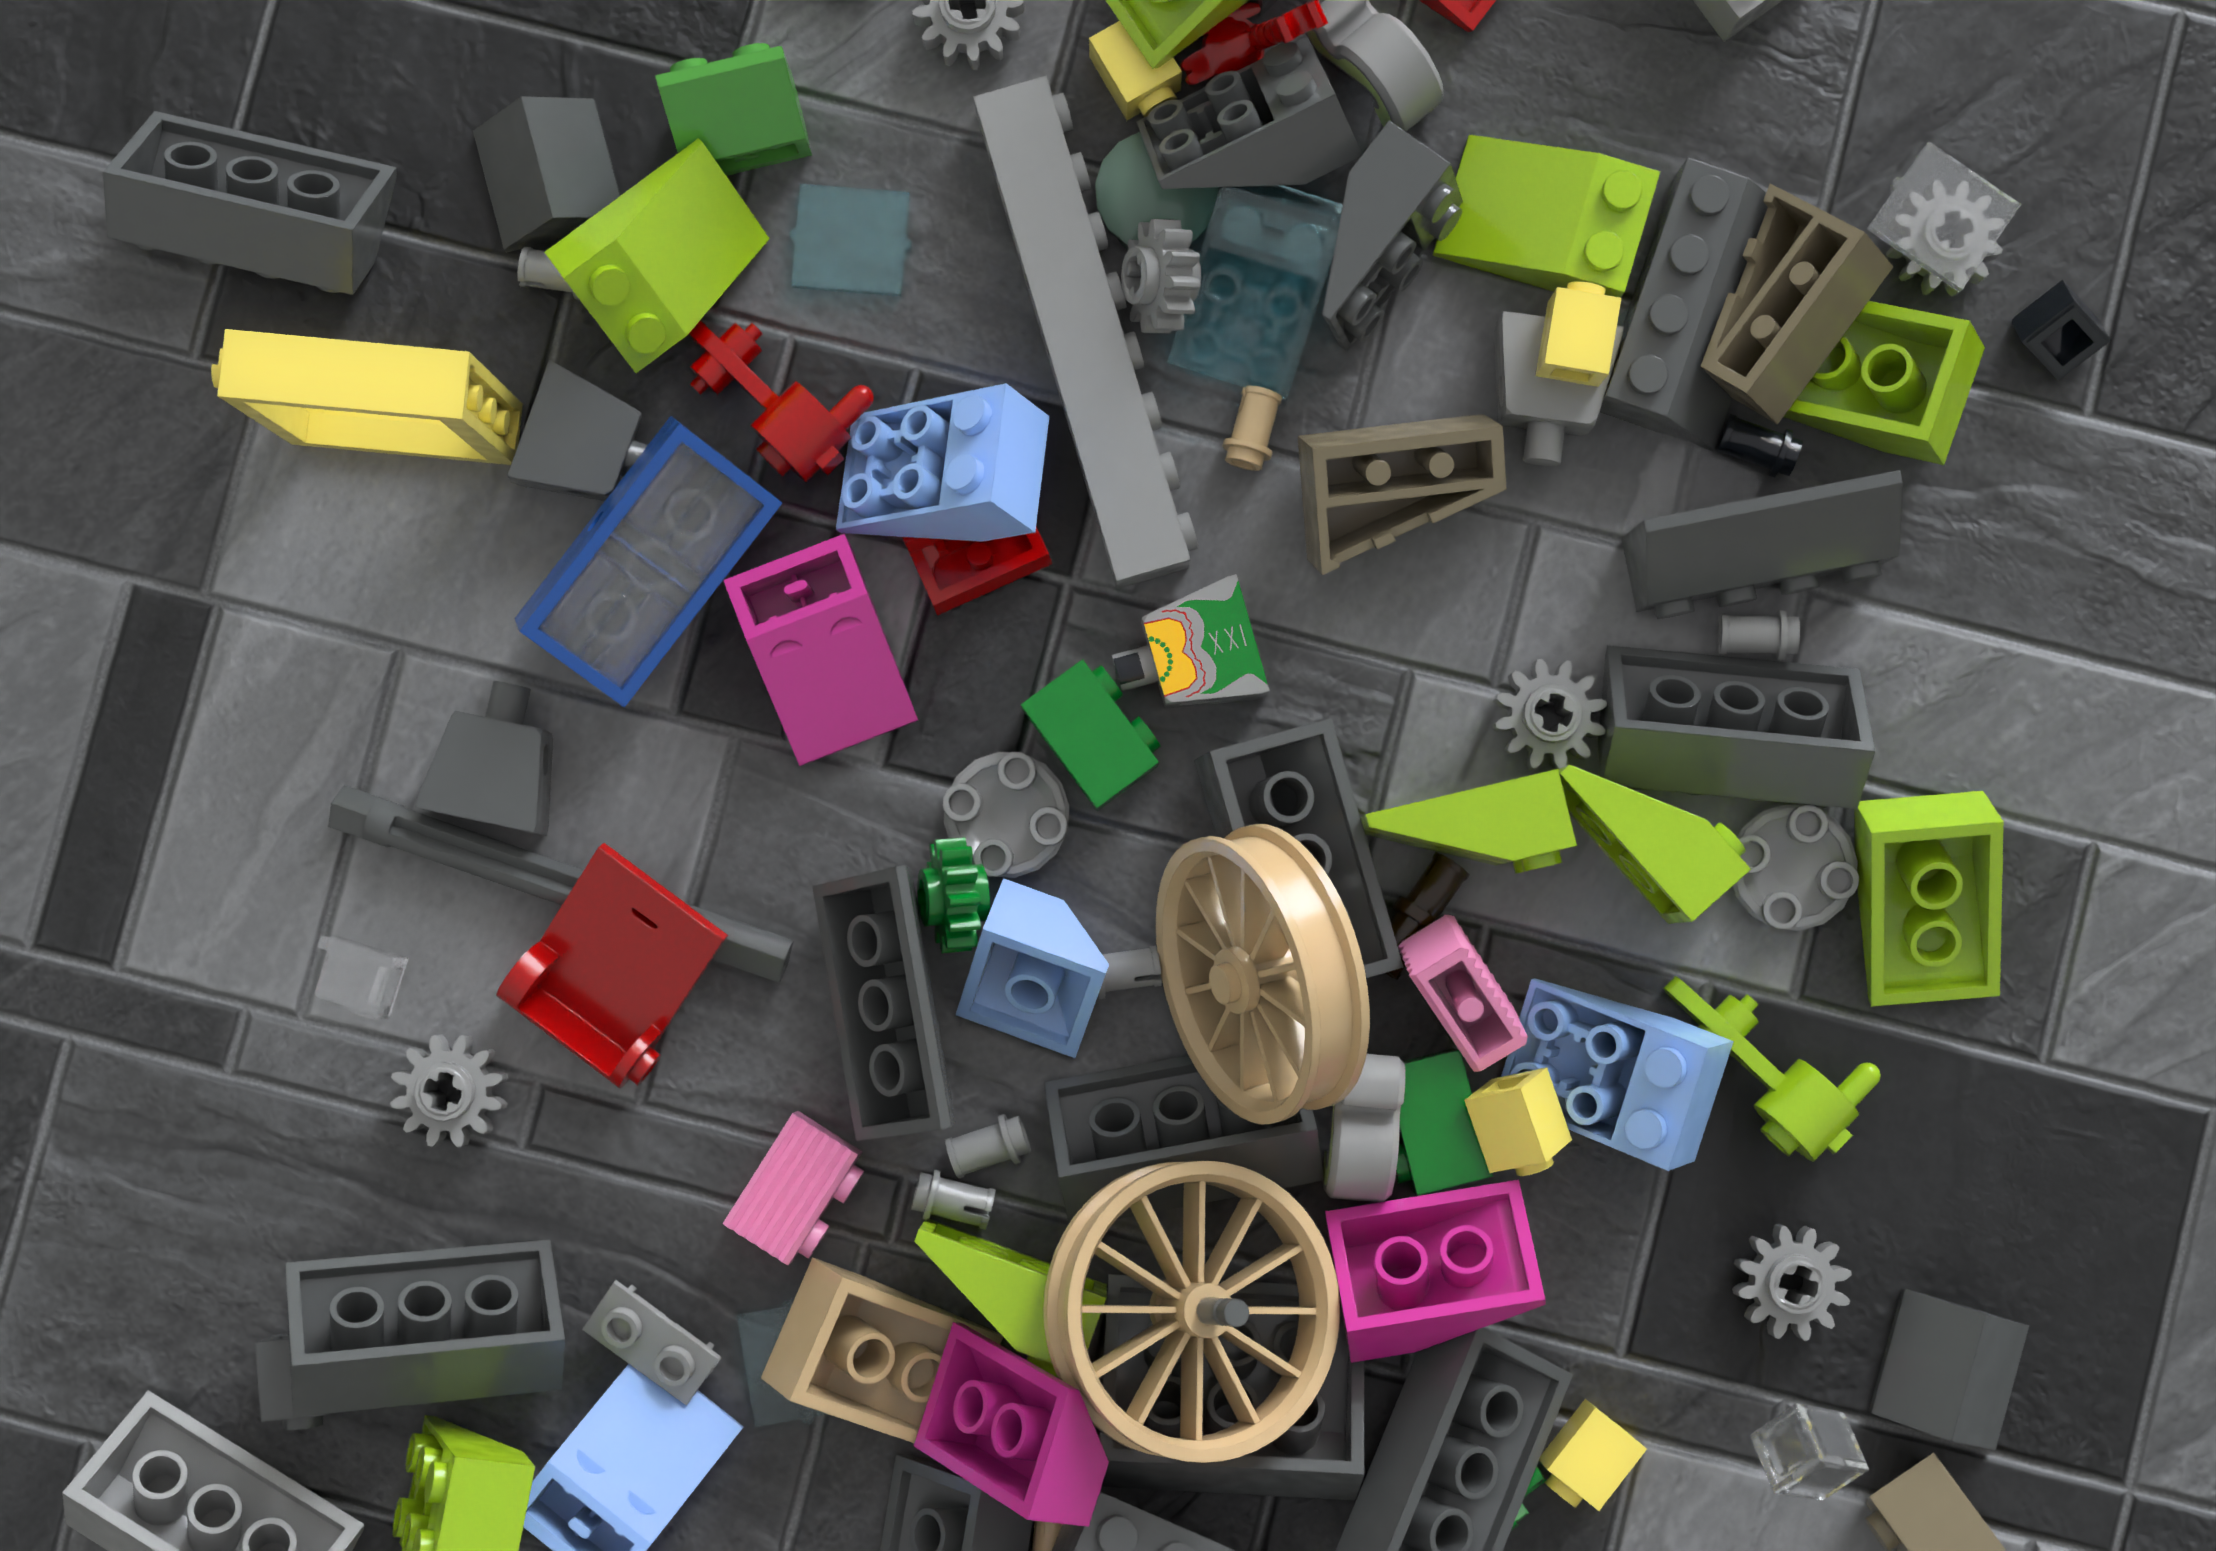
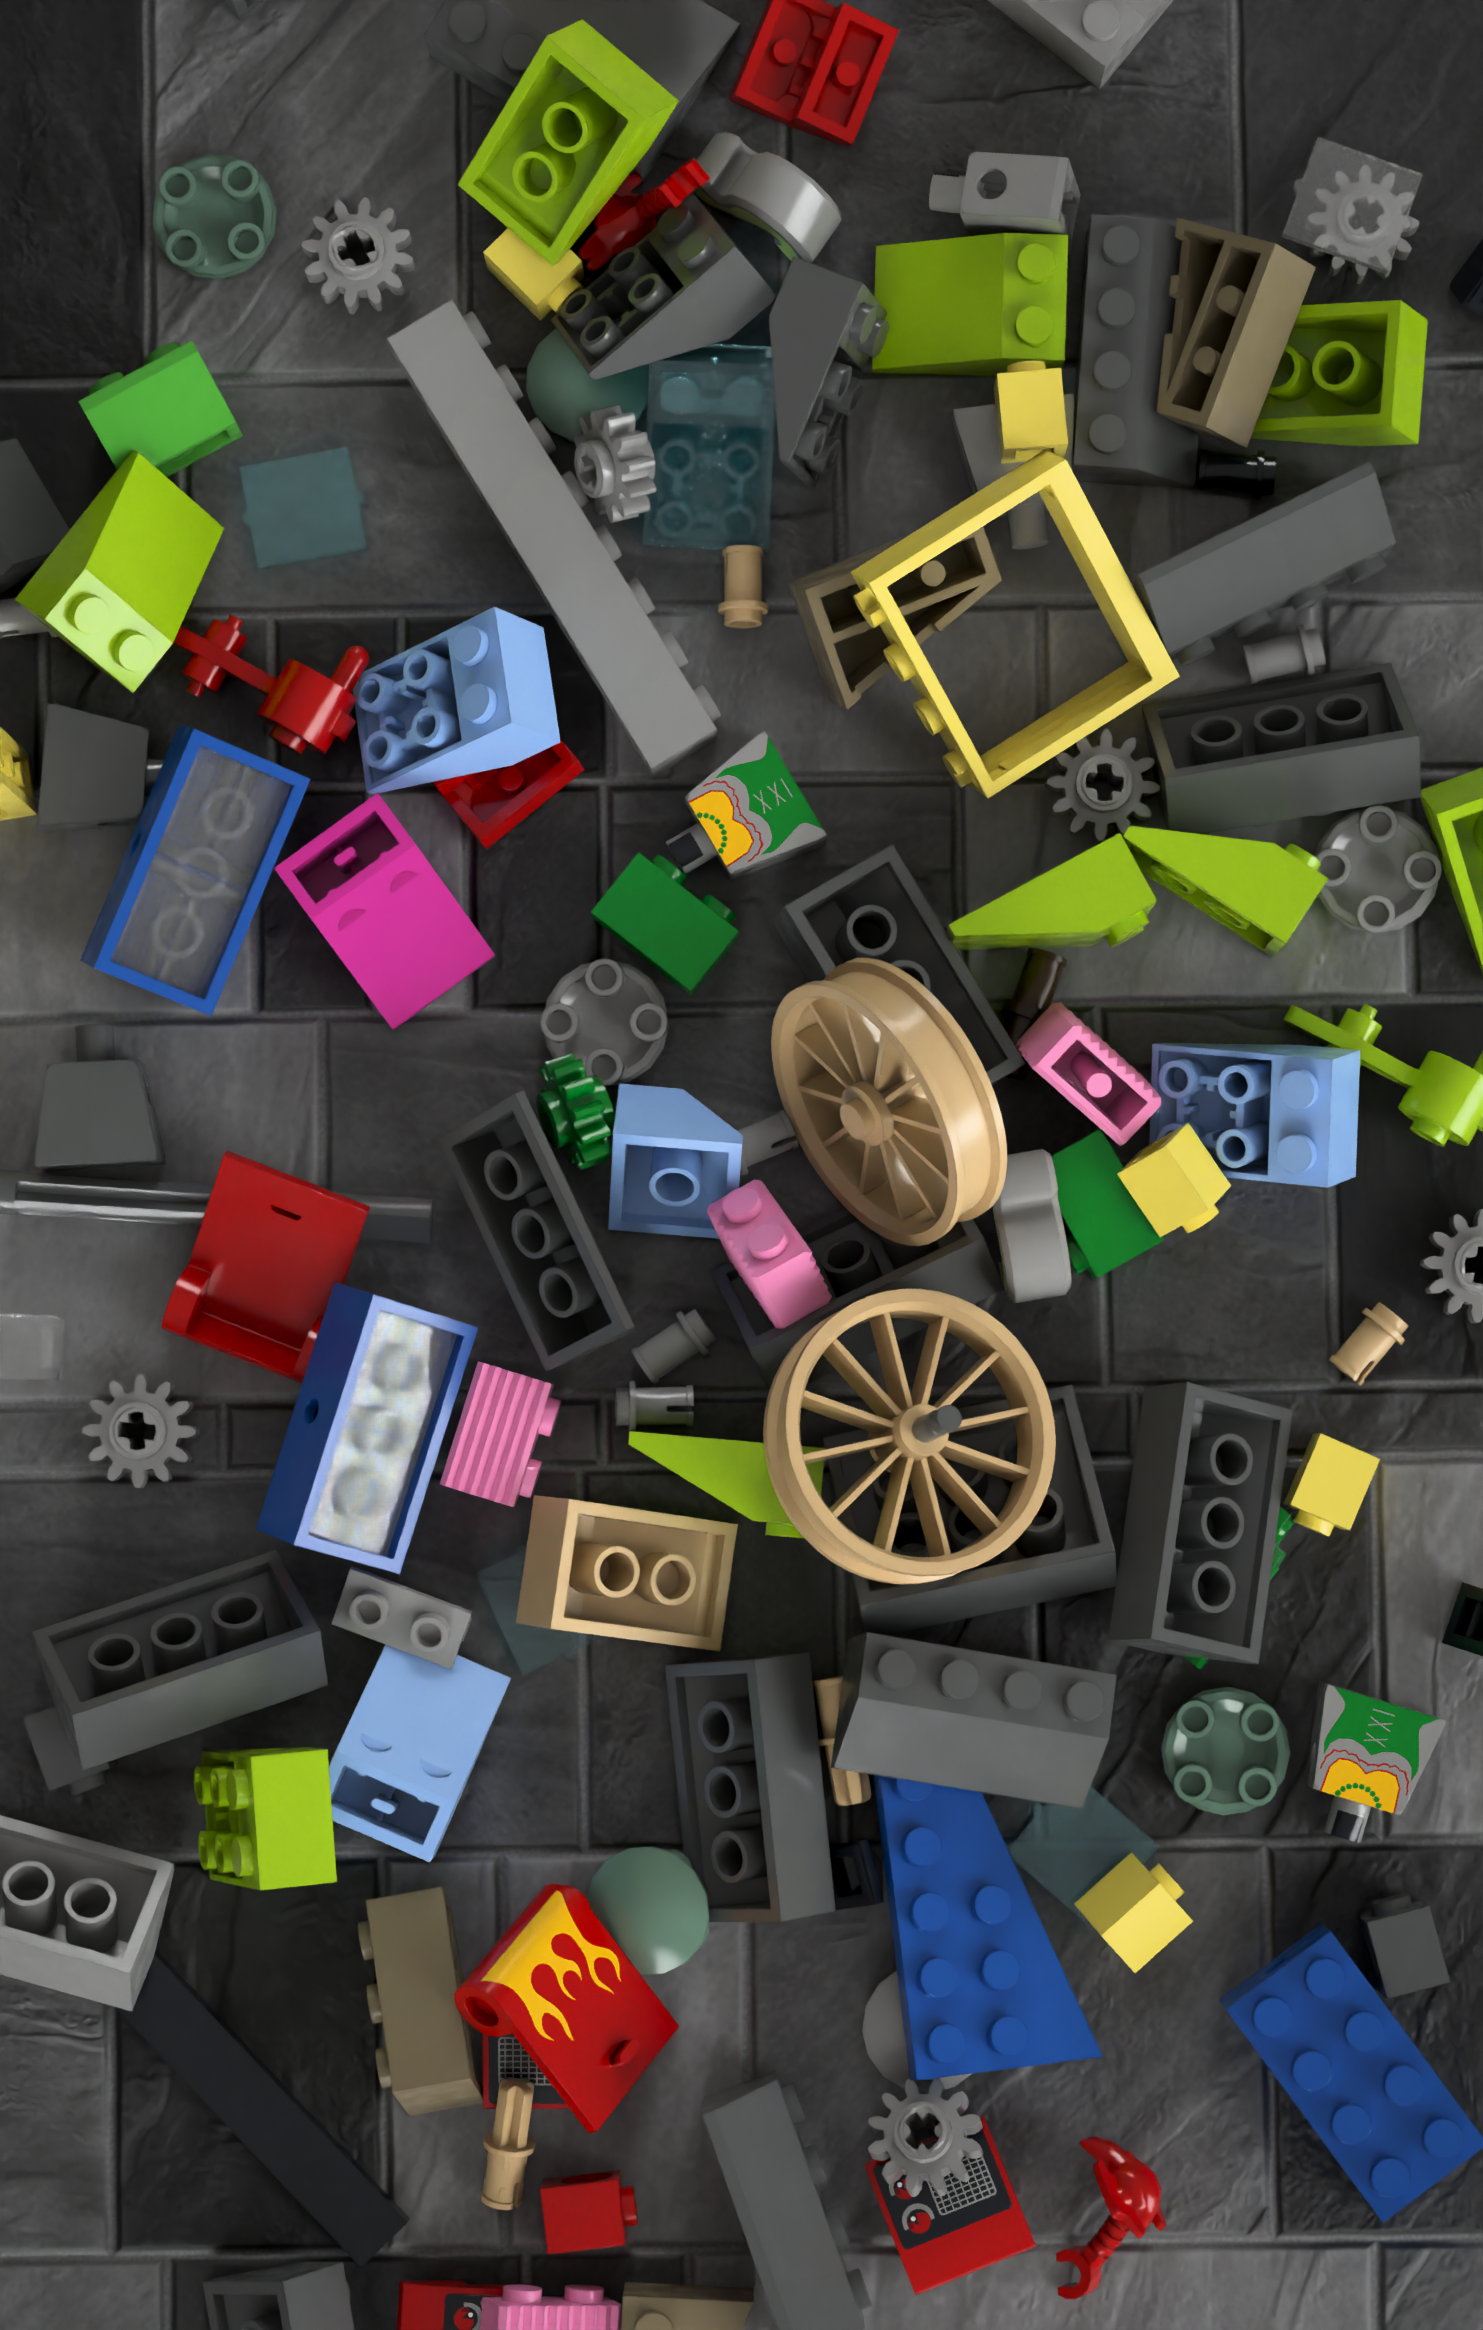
camera: 10 degrees left, 0 degrees up
dark pink slope [914,1322,1109,1527] -> none
dark pink slope [1325,1179,1546,1363] -> none
none -> brick [256,1282,478,1574]
none -> bright pink brick [707,1179,832,1329]
none -> light yellow window [851,450,1180,798]
none -> light grey torso [929,152,1081,255]
none -> tan pin [1329,1302,1408,1386]

